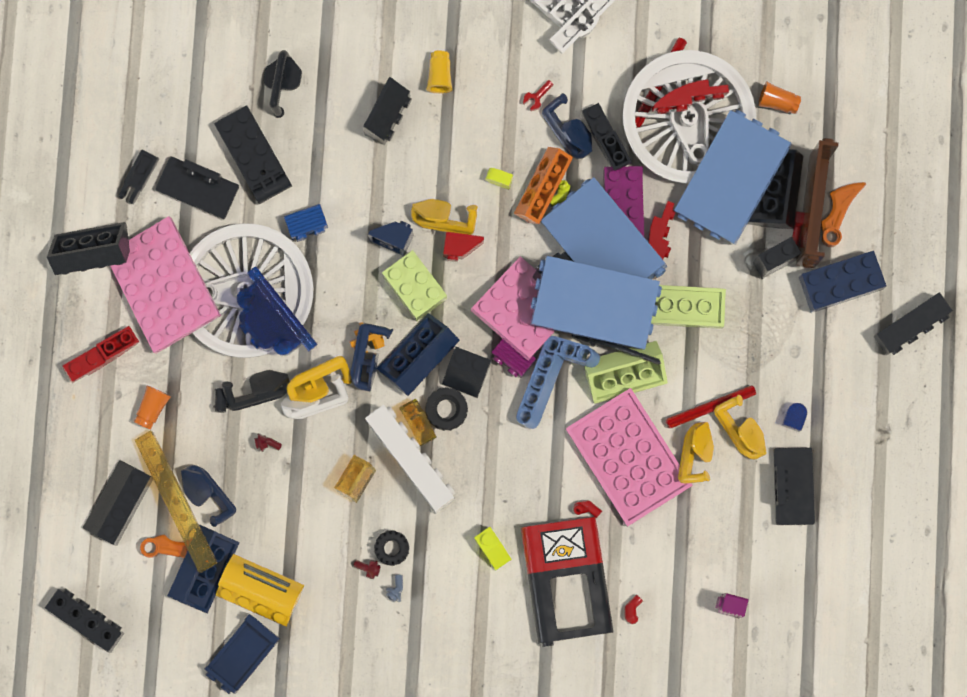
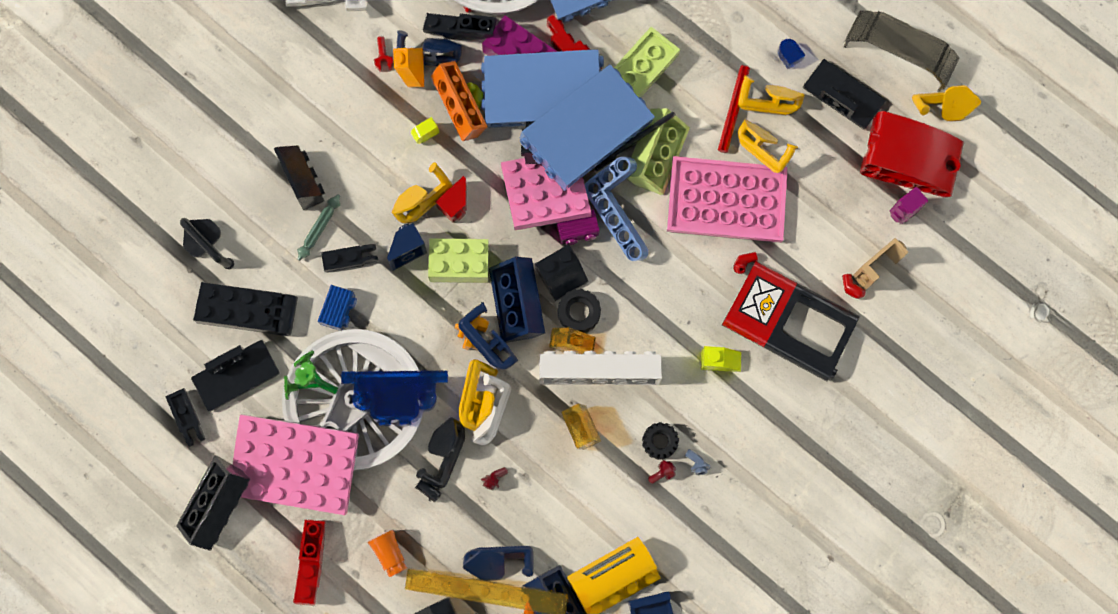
camera: 55 degrees left, 5 degrees down
yellow plant [426,50,453,94] -> none
none -> bright green plant [284,350,338,400]
none -> sand green wheel [297,194,340,261]
none -> black hinge [321,244,378,272]
none -> light orange slope [393,48,424,87]
none -> clear smoke windscreen [843,11,960,92]
none -> tan panel [852,238,909,291]
none -> red panel [860,111,964,198]
none -> yellow piece [912,85,981,121]

